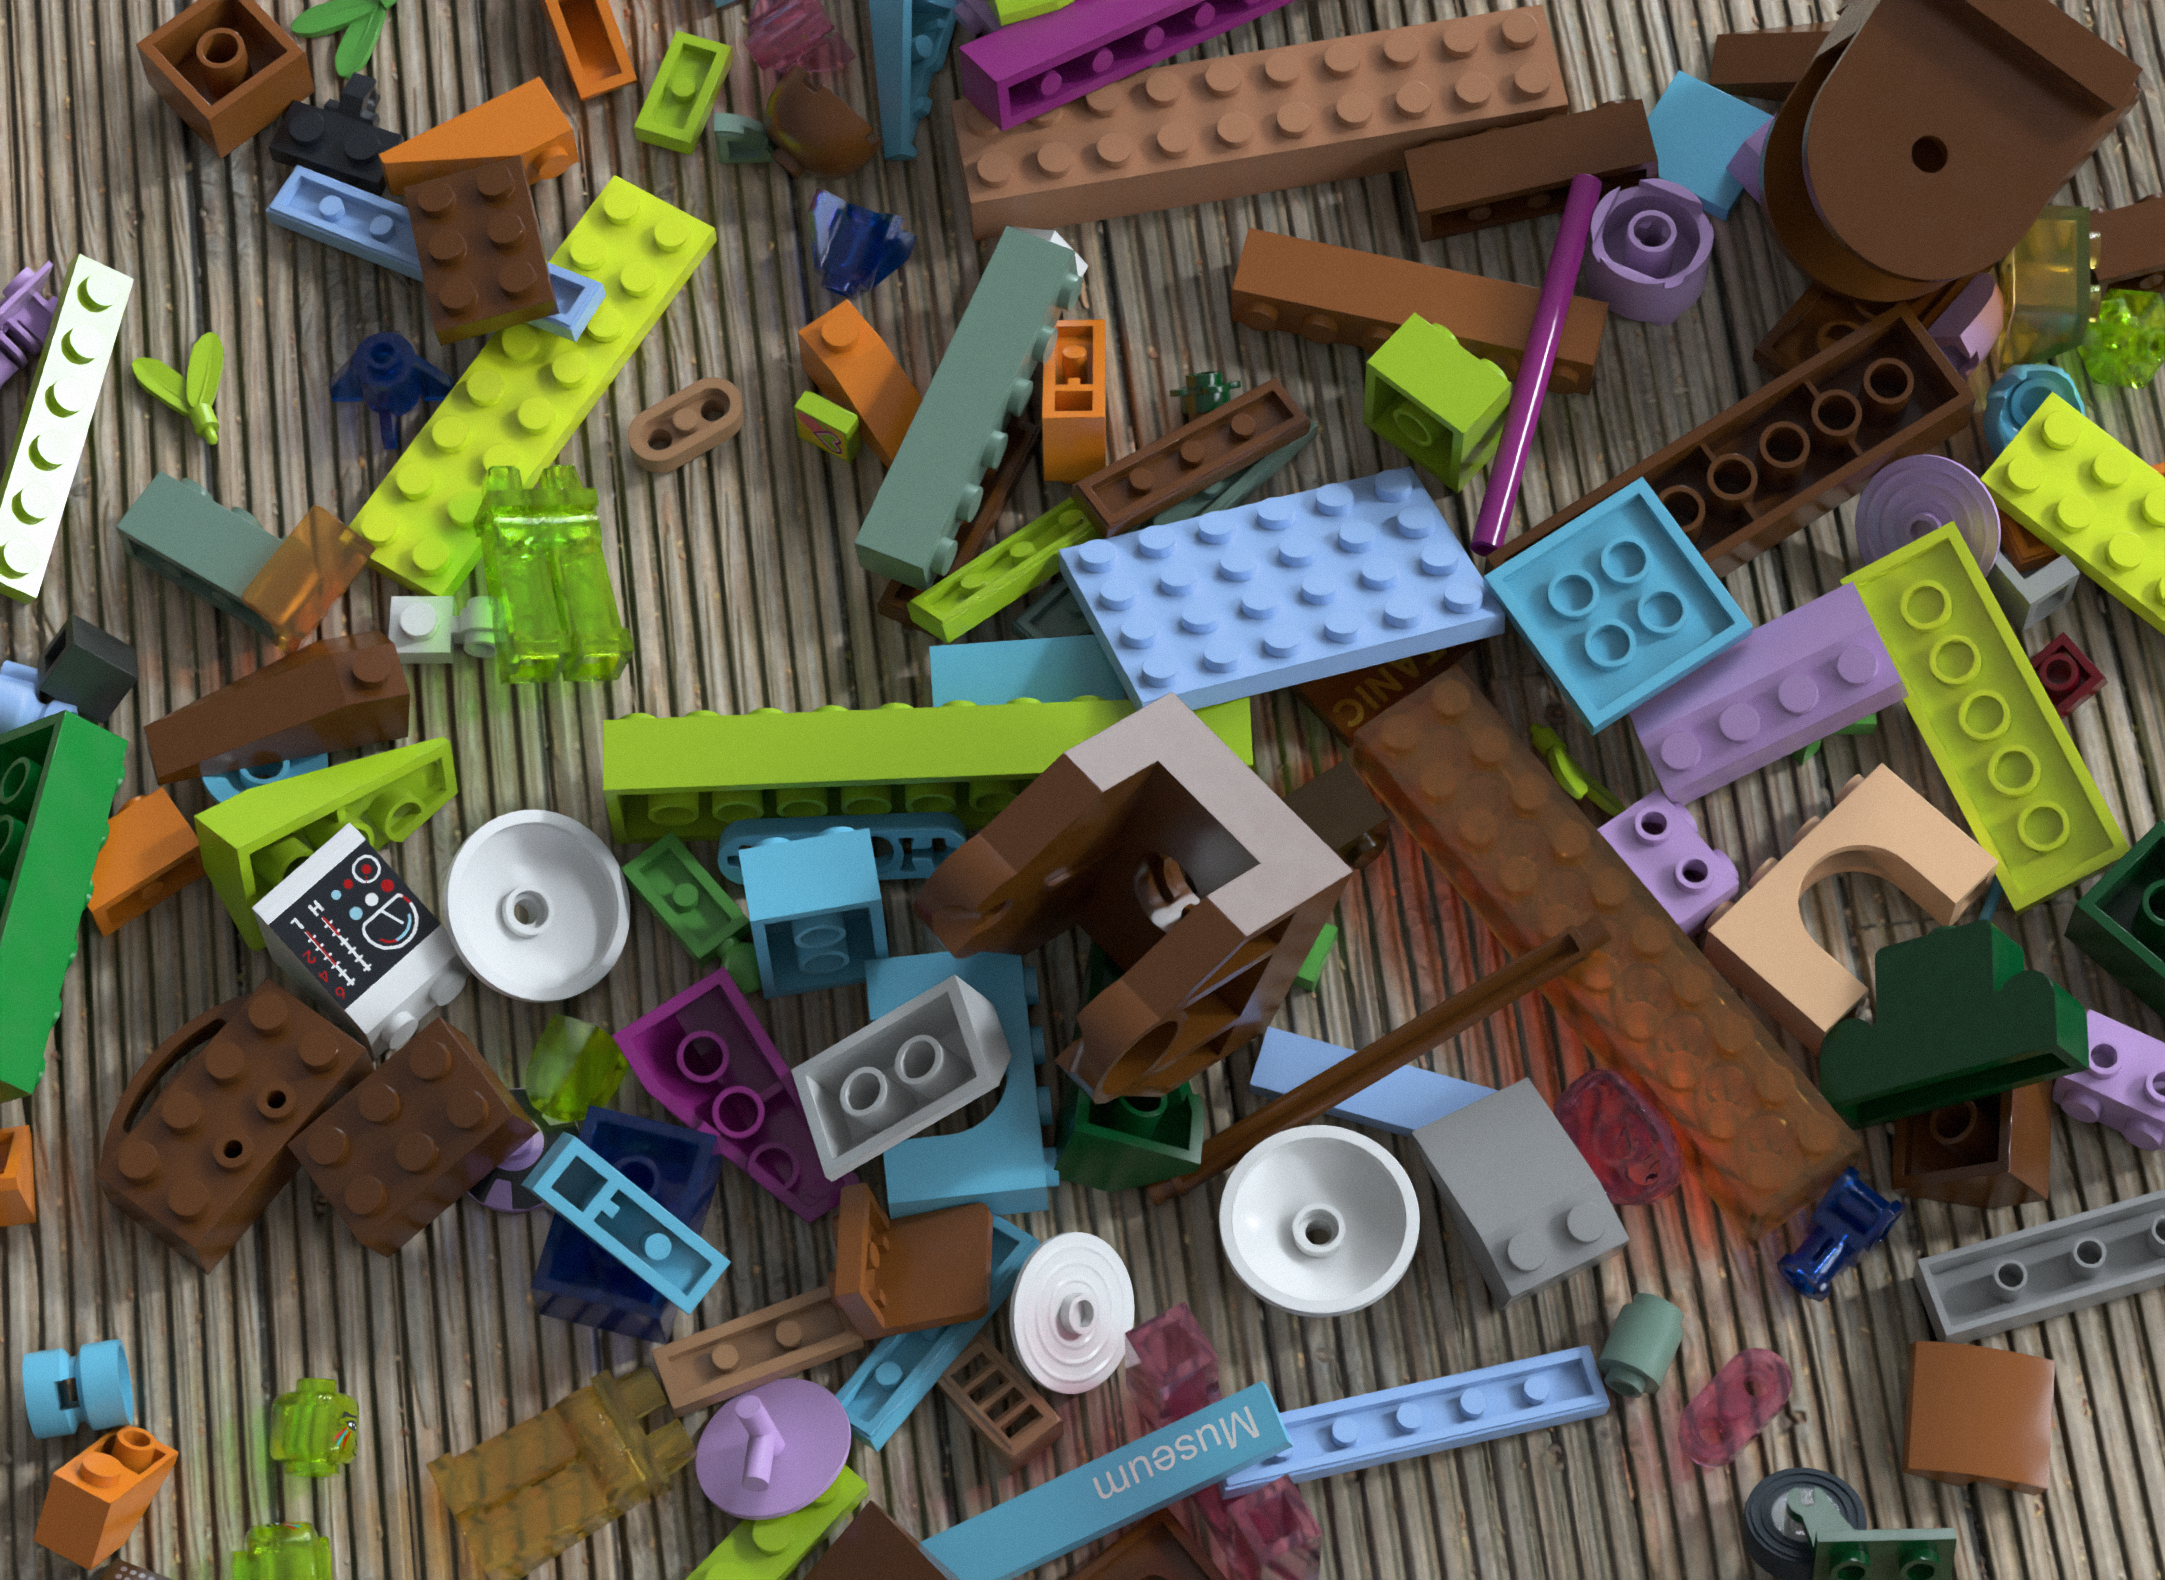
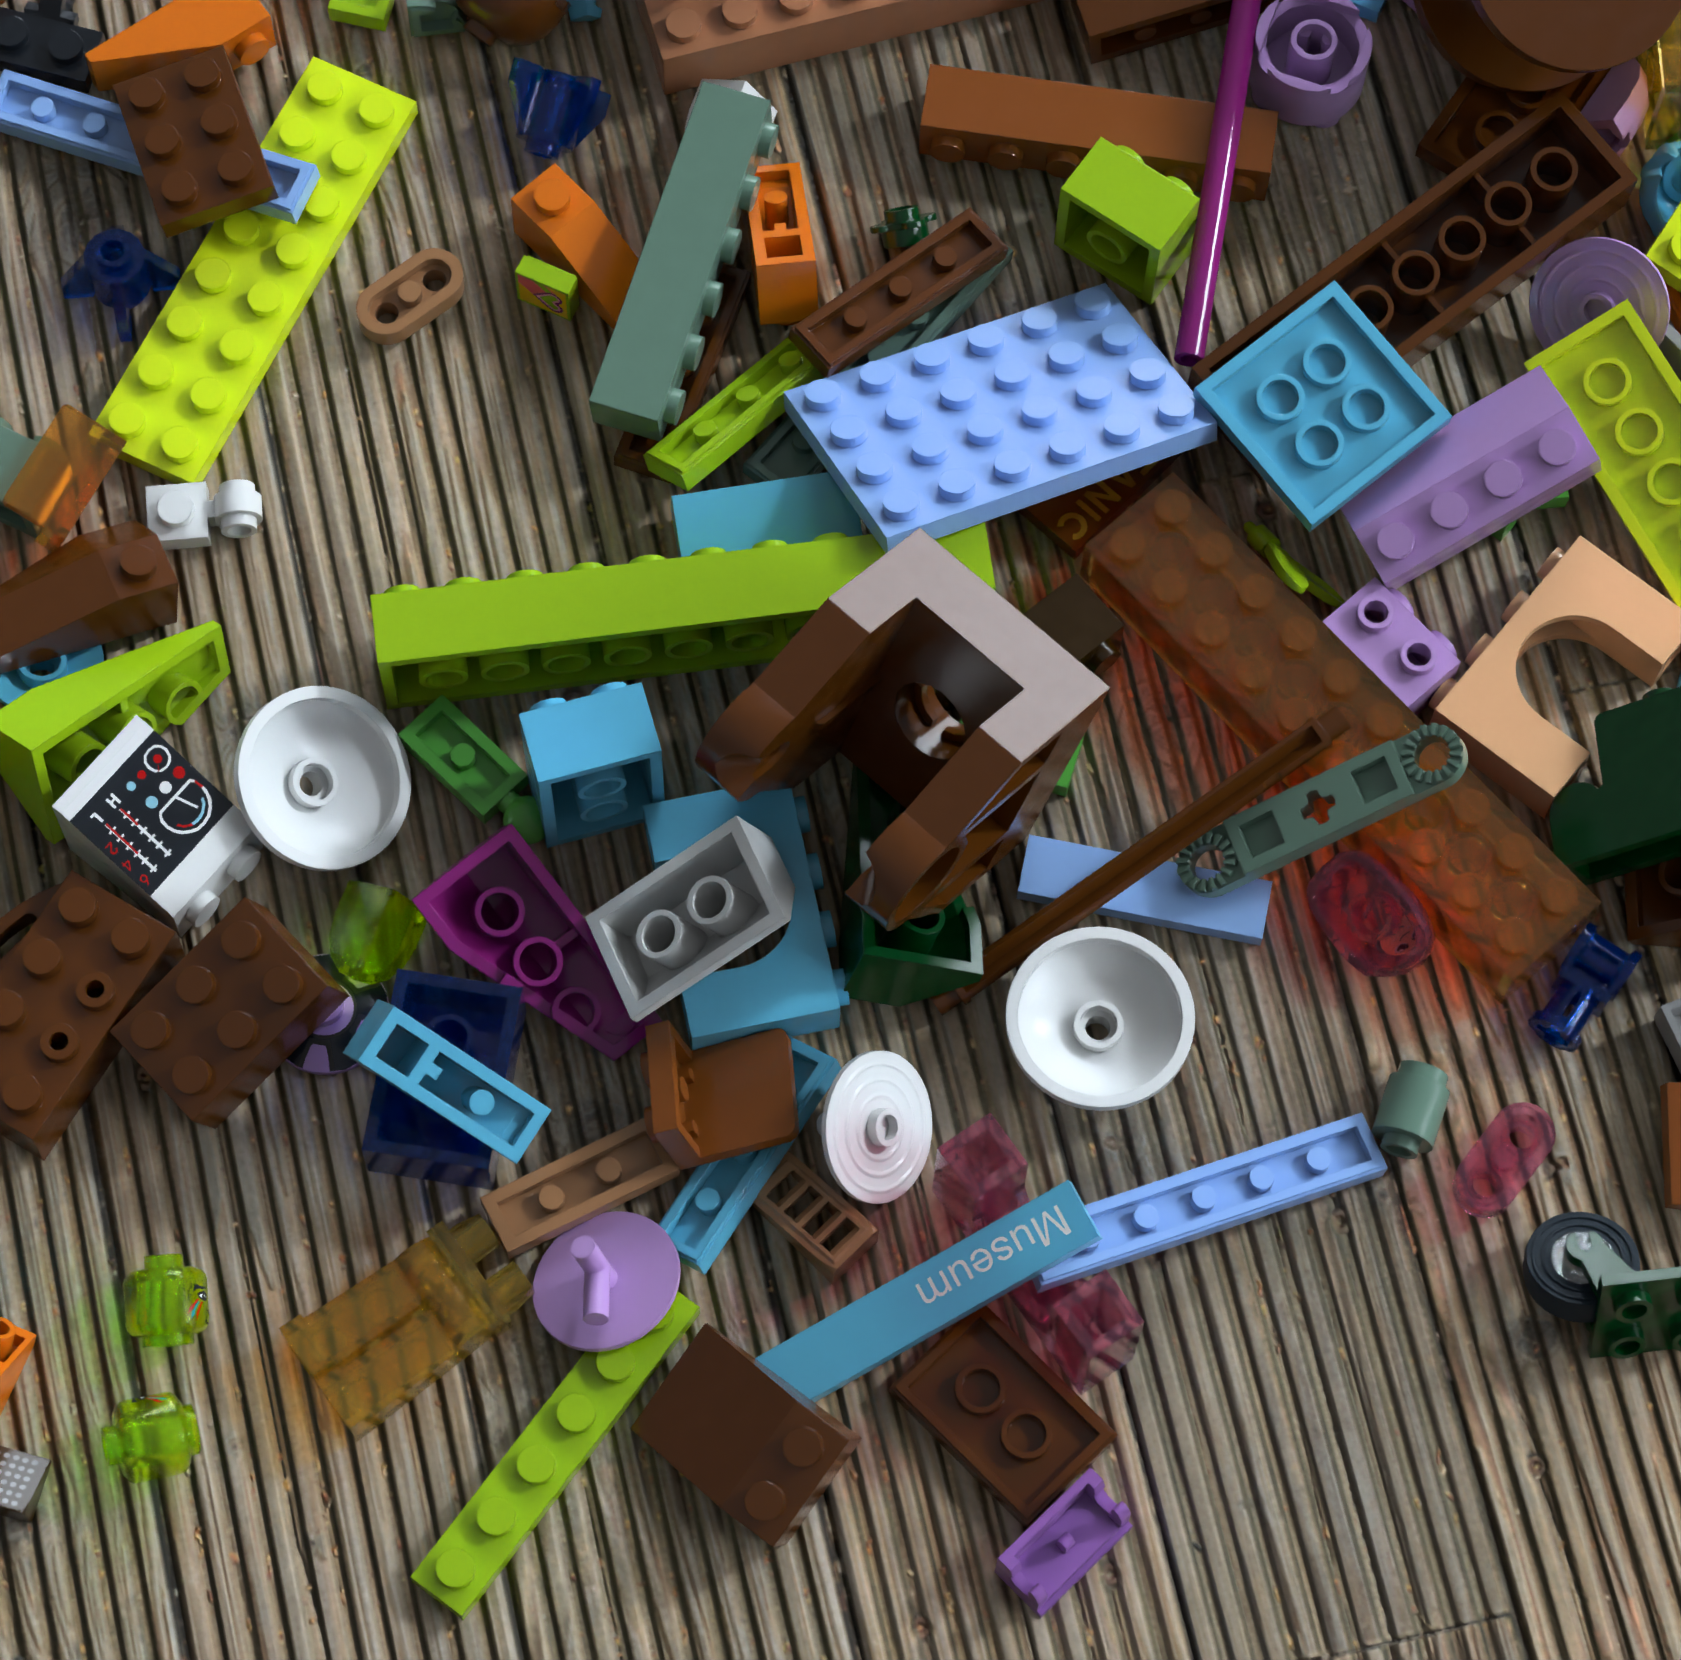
camera: 10 degrees left, 5 degrees up
clear neon green hips [473,464,635,684] -> none
medium azure beam [717,812,968,884] -> none
light grey slope [1410,1077,1630,1311] -> none
none -> sand green piece [1176,723,1468,898]

